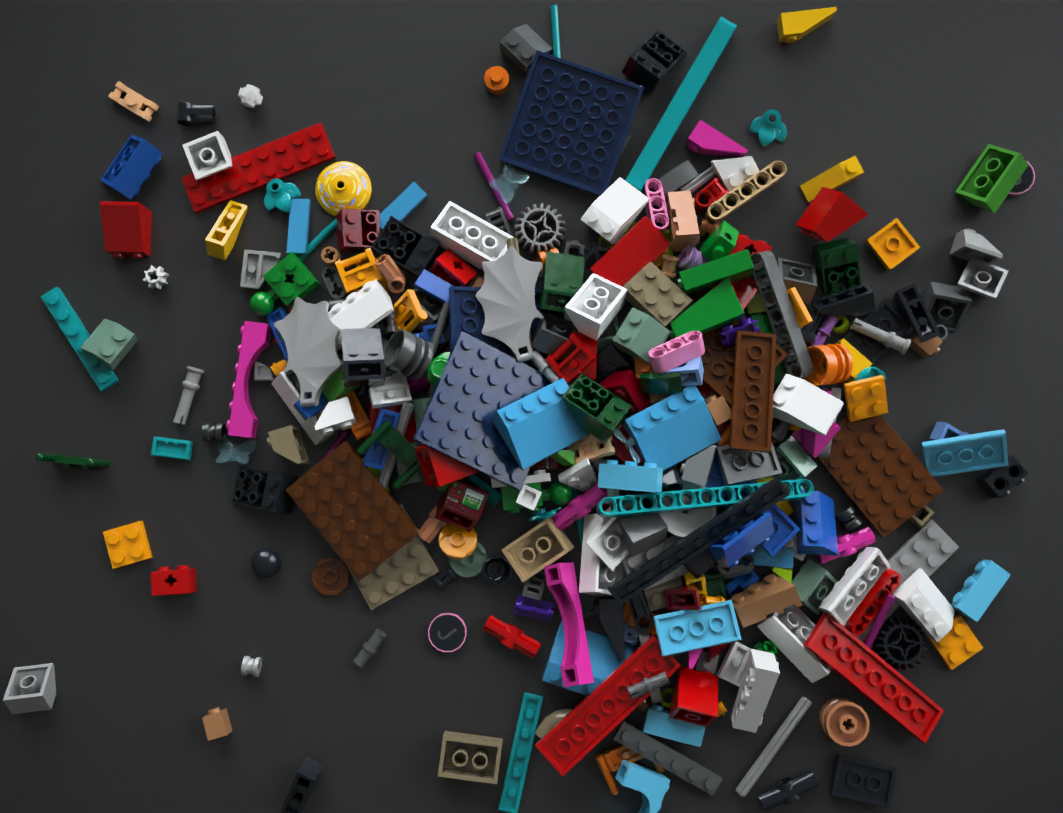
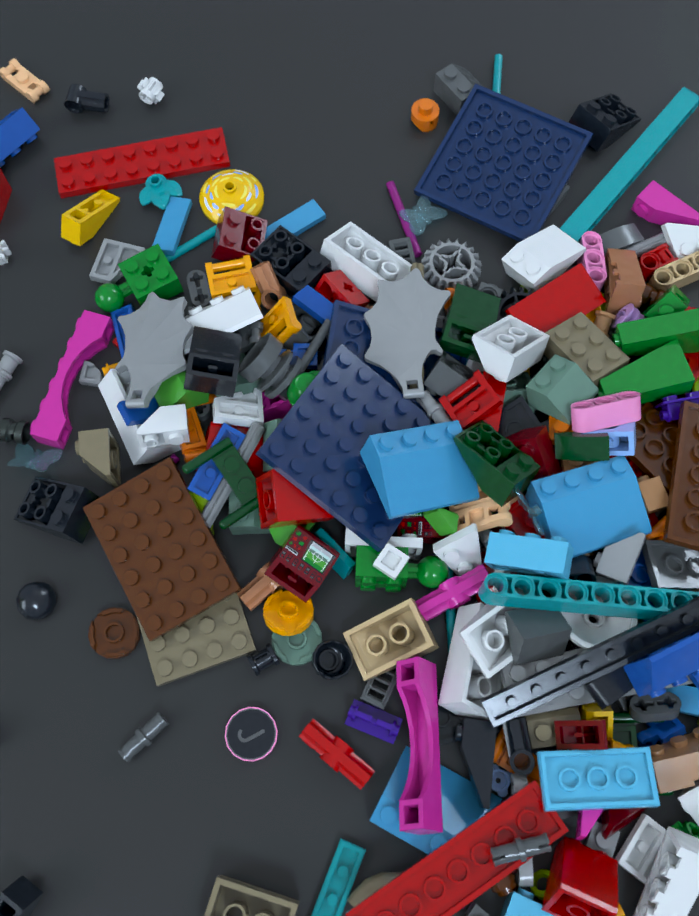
camera: 10 degrees right, 15 degrees down
white slope [182,131,233,180] -> none
medium nougat bush [321,246,341,267] -> none
teal plate [527,506,563,523] -> none

